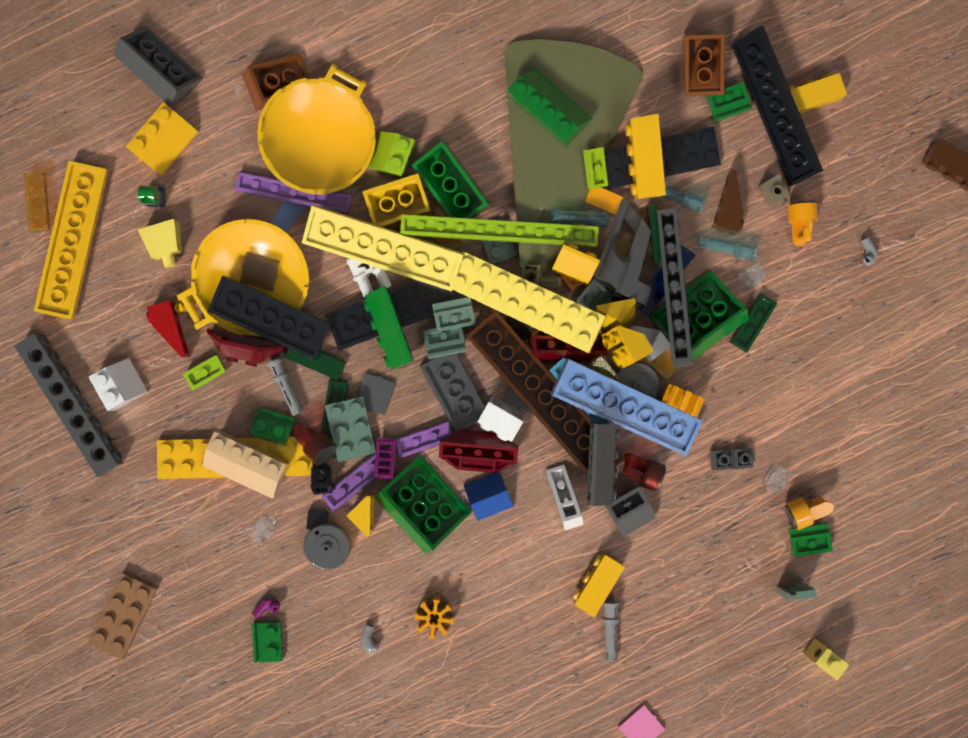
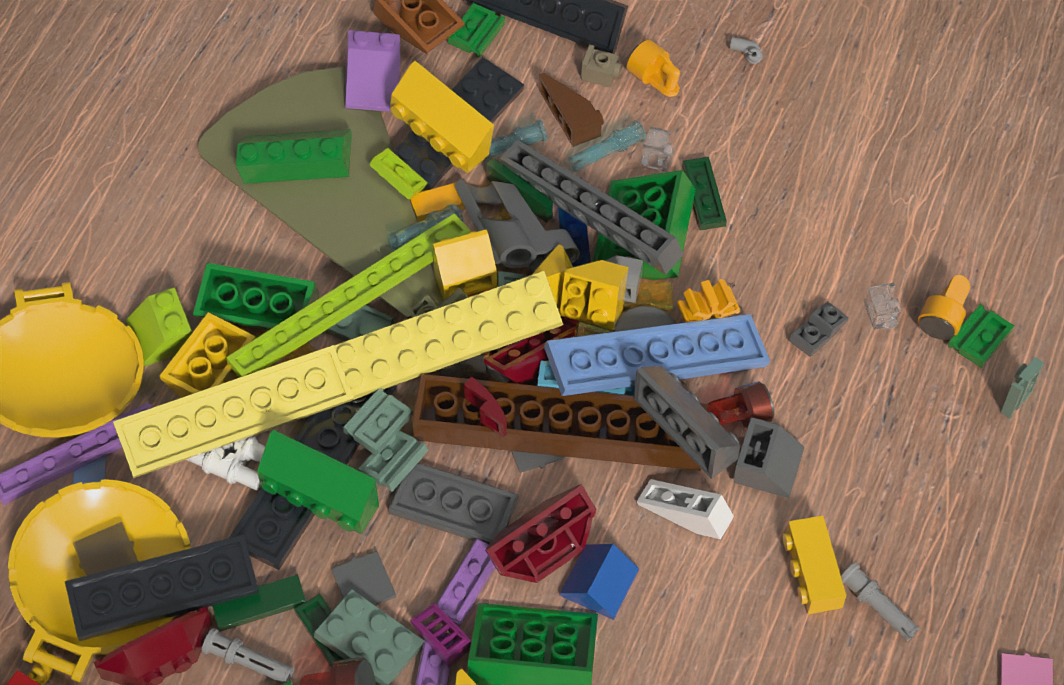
camera: 45 degrees left, 30 degrees down
white slope [478,395,525,442] -> none
none -> medium lavender slope [345,30,400,112]
none -> dark red slope [464,377,507,438]

